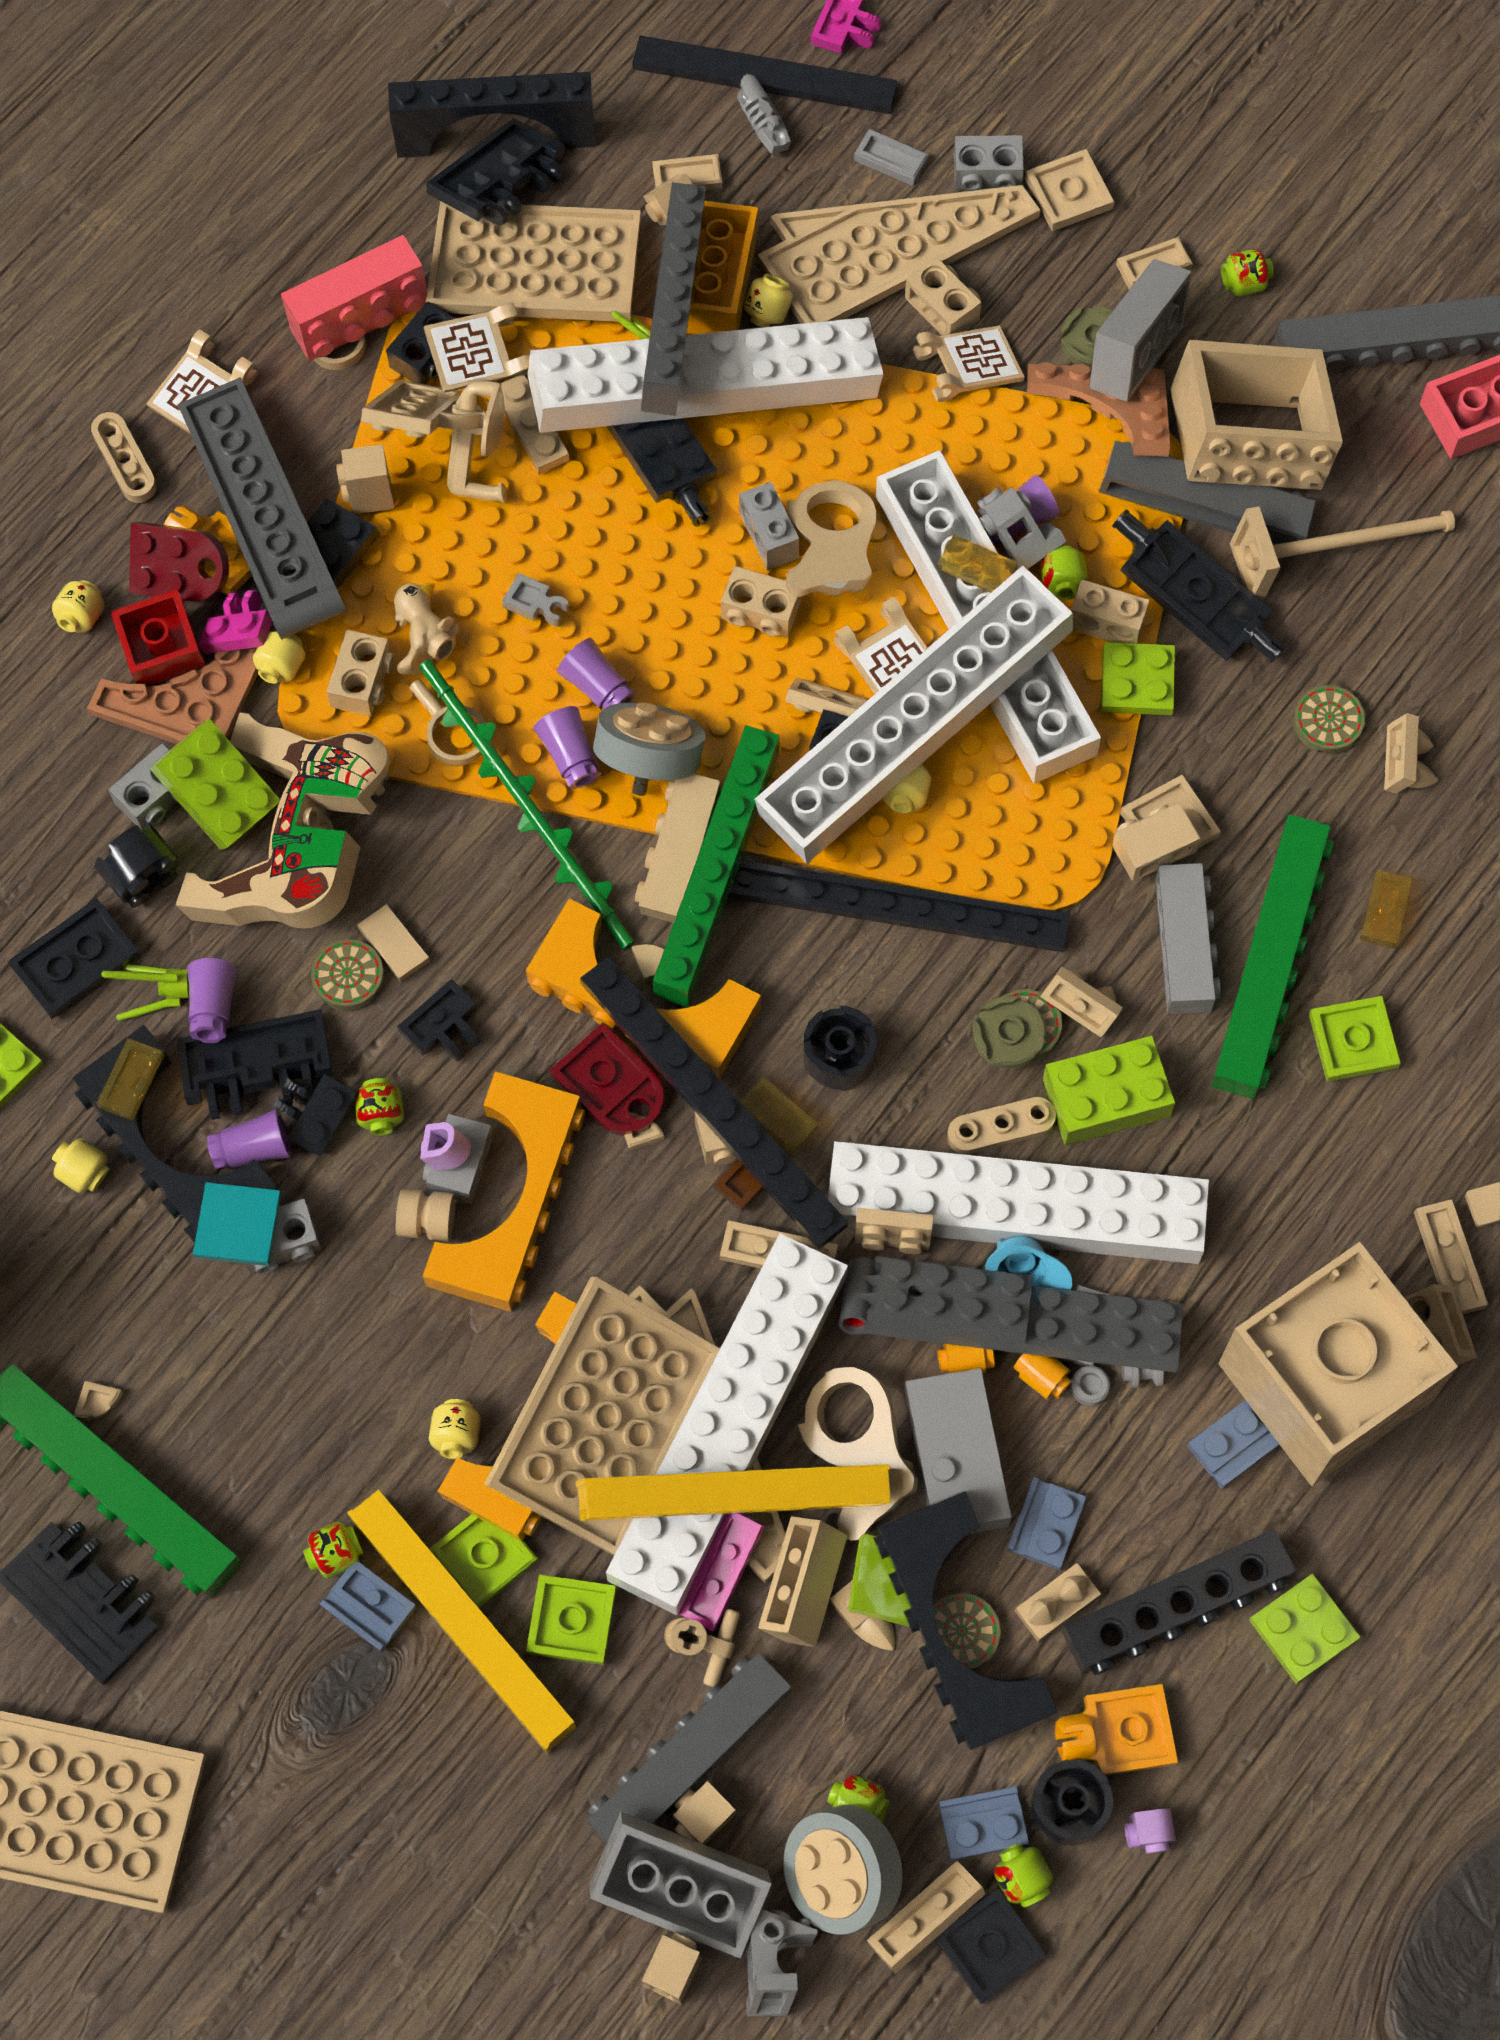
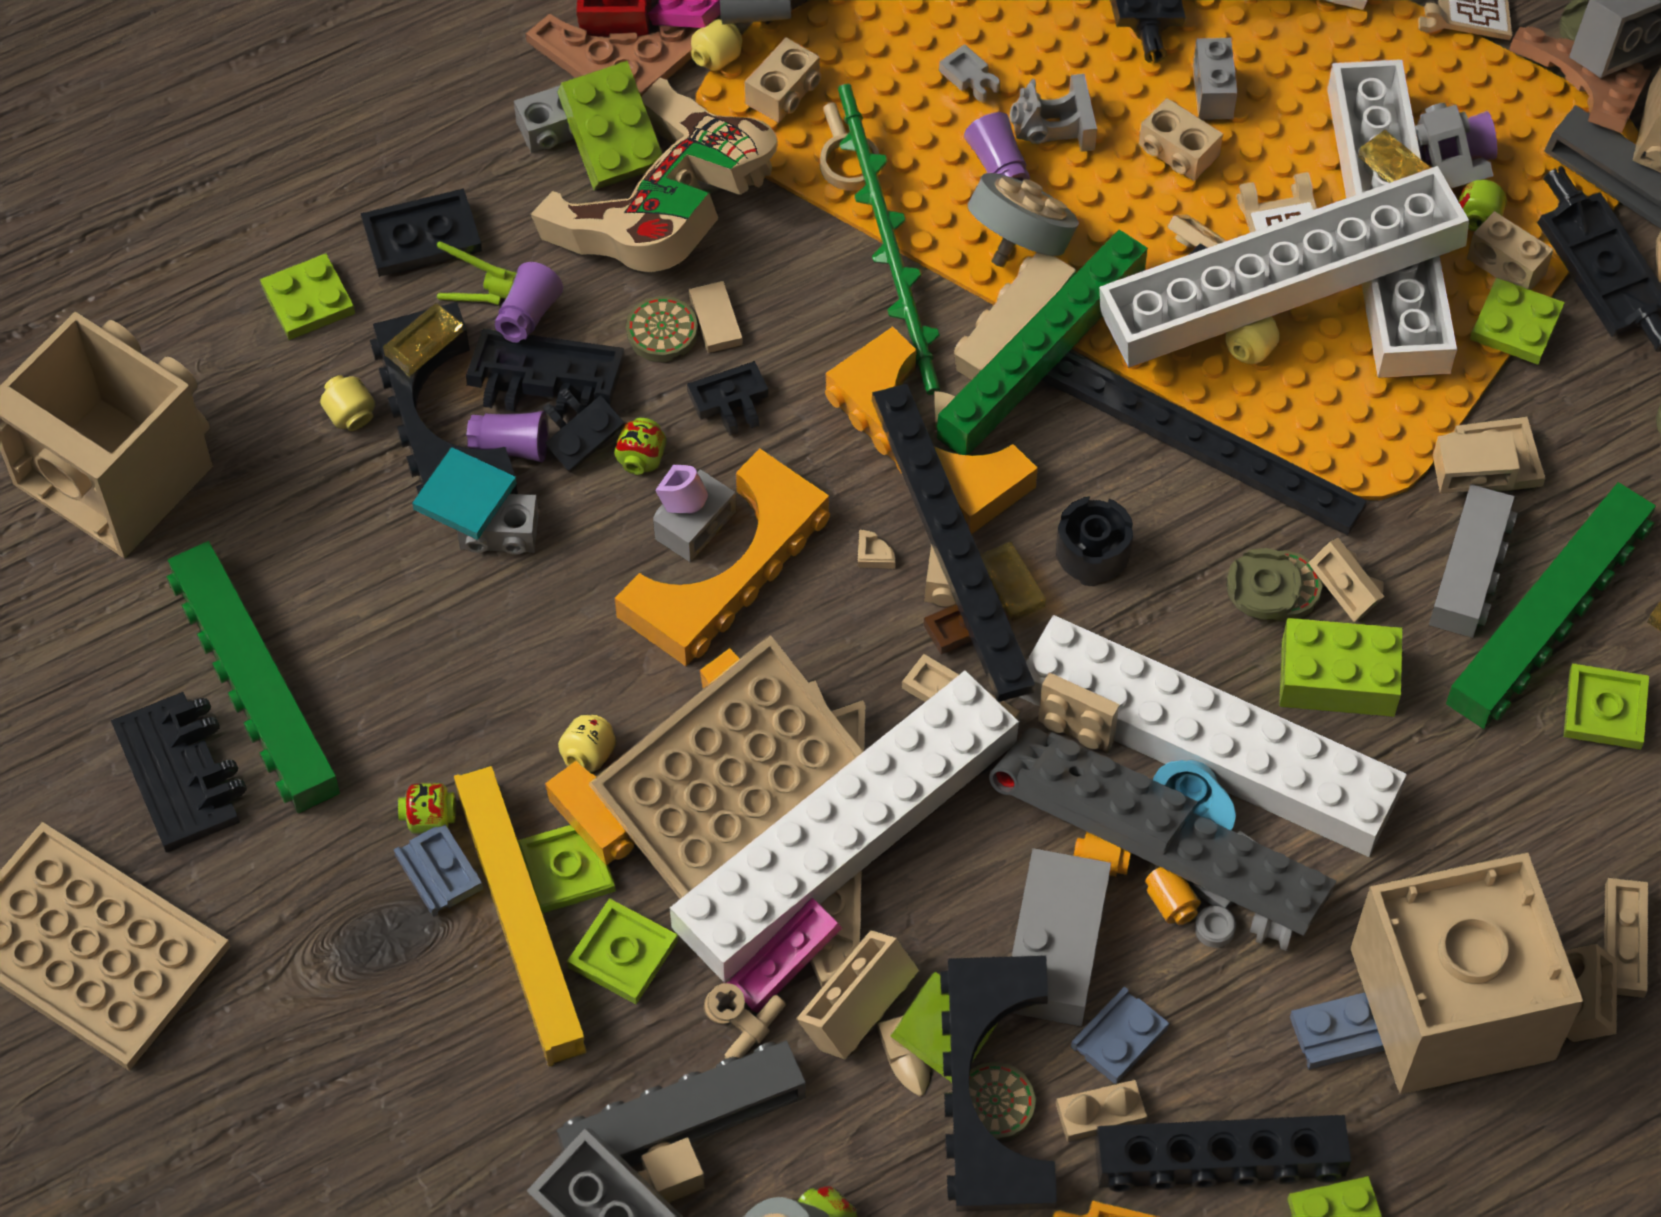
camera: 20 degrees right, 10 degrees down
tan tile [73,1381,123,1421] -> none
black brick [94,823,179,908] -> none
tan animal [394,583,459,675] -> none
tan wheel [396,1188,455,1241] -> none
medium lavender plant [533,706,601,790] -> none
dark red plate [549,1022,664,1136] -> none
yellow tile [576,1464,891,1521] -> none
tan animal [786,480,876,597] -> none
tan animal [798,1367,918,1541] -> none
tan plate [947,1097,1056,1155] -> none
none -> light grey tile [1010,73,1097,152]

